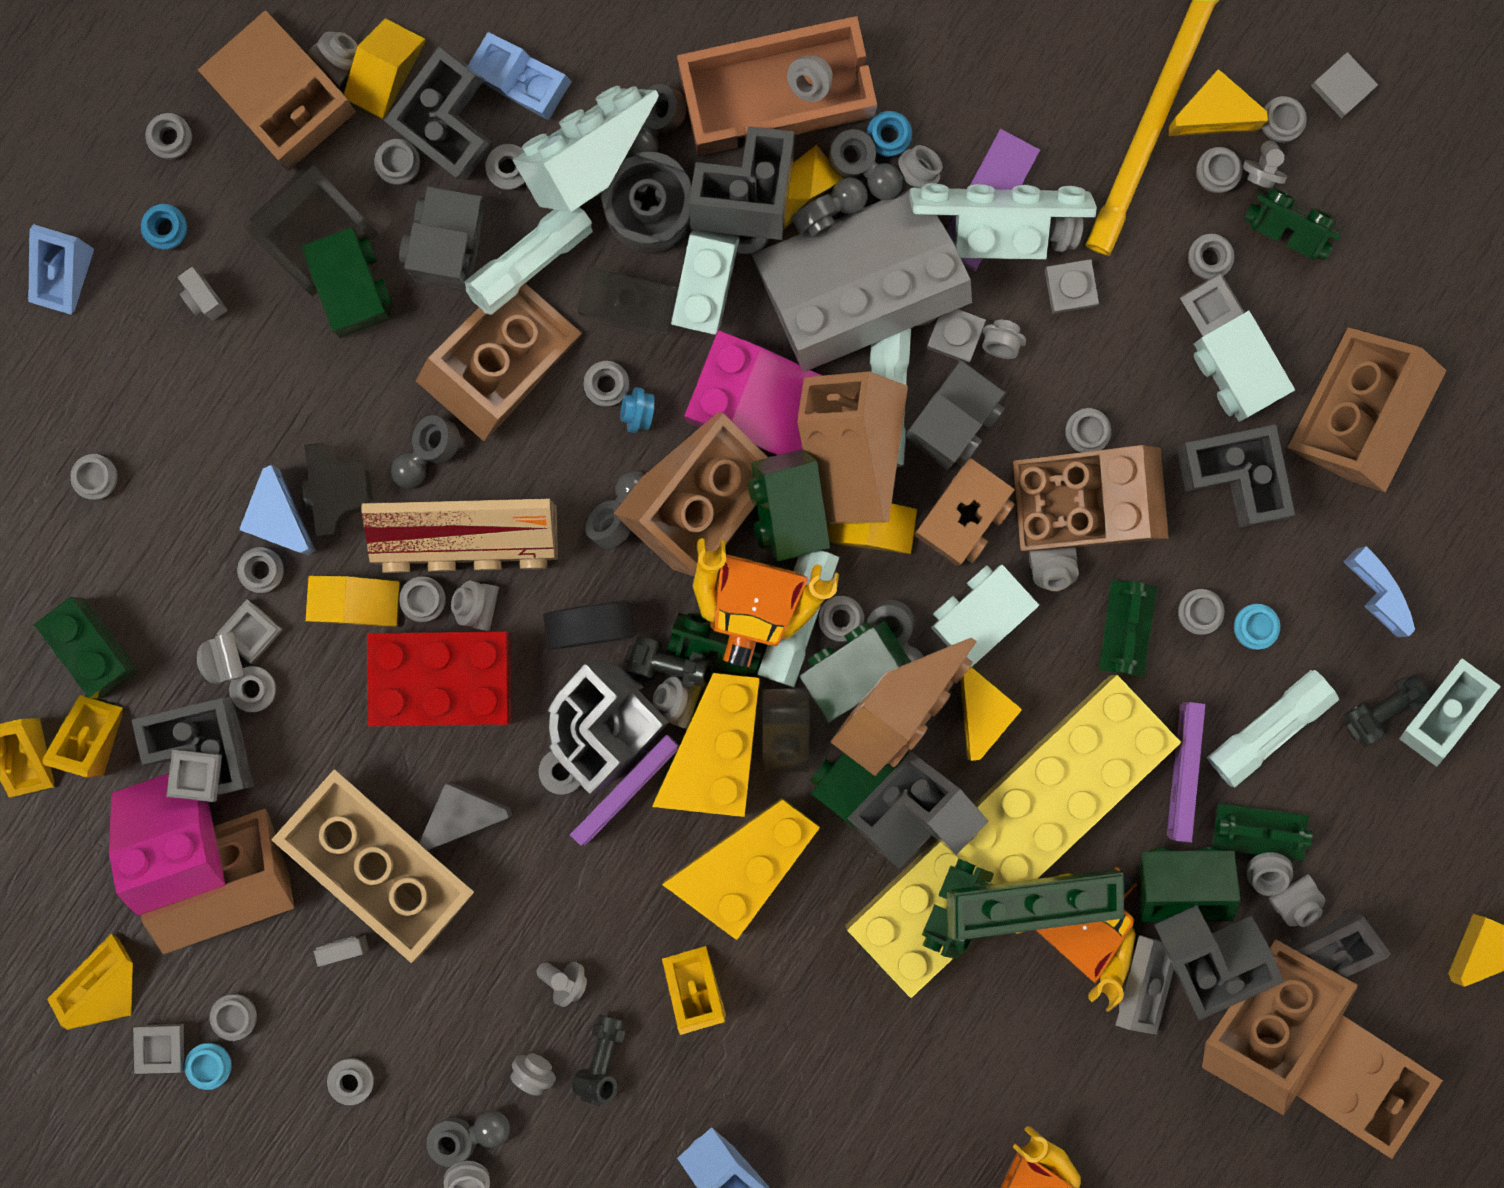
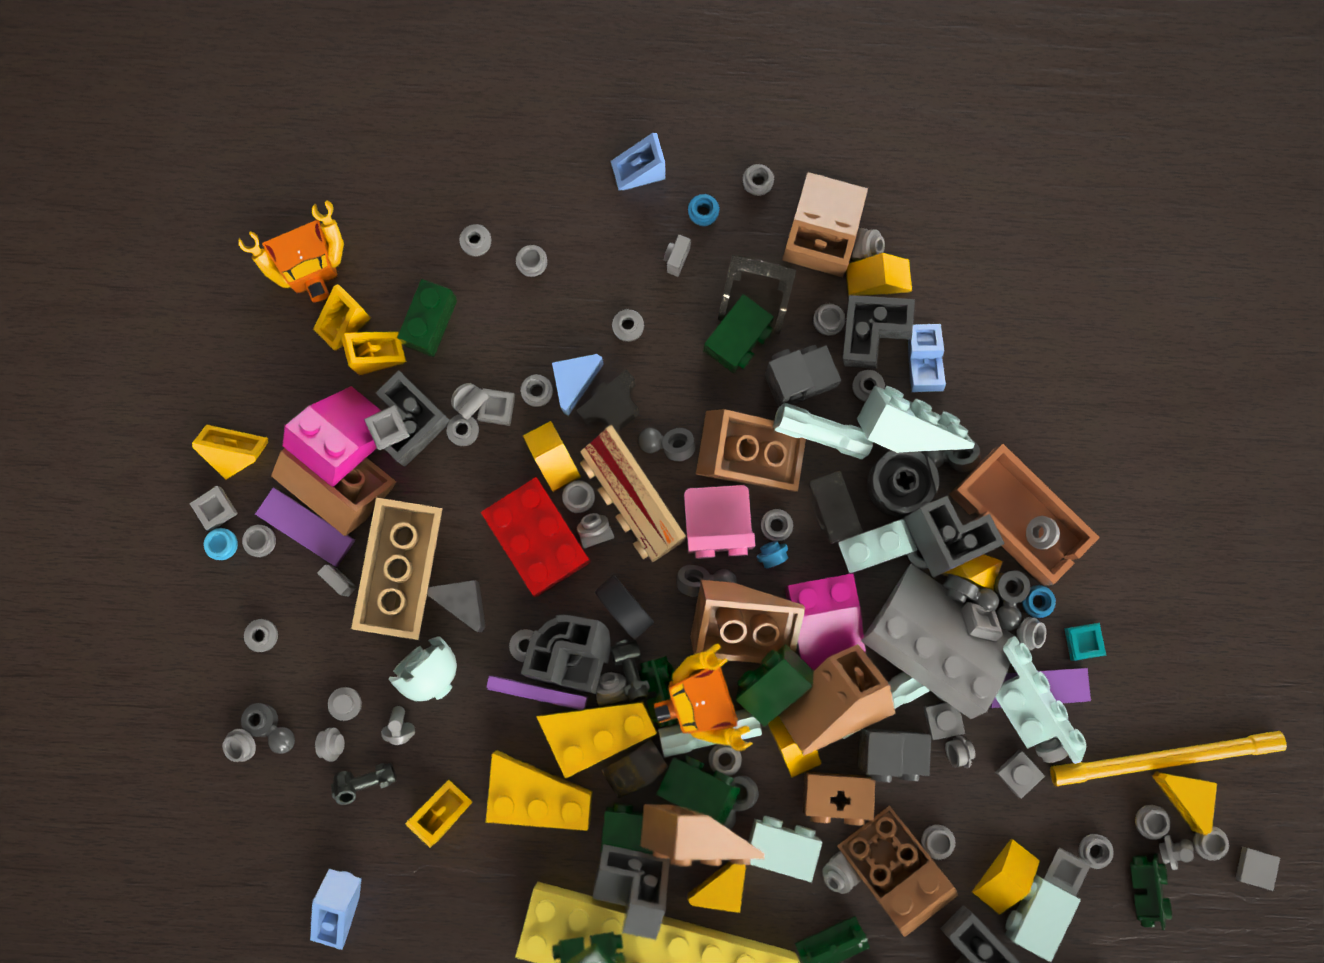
camera: 60 degrees right, 5 degrees down
none -> medium lavender tile [255,487,355,567]
none -> light grey plate [328,687,362,721]
none -> light aqua cylinder [389,636,457,701]
none -> light grey plate [460,224,492,256]
none -> light grey plate [612,309,644,341]
none -> bright pink bracket [684,485,755,558]
none -> light grey tile [961,602,1003,642]
none -> yellow slope [972,839,1040,914]
none -> teal tile [1064,623,1106,661]

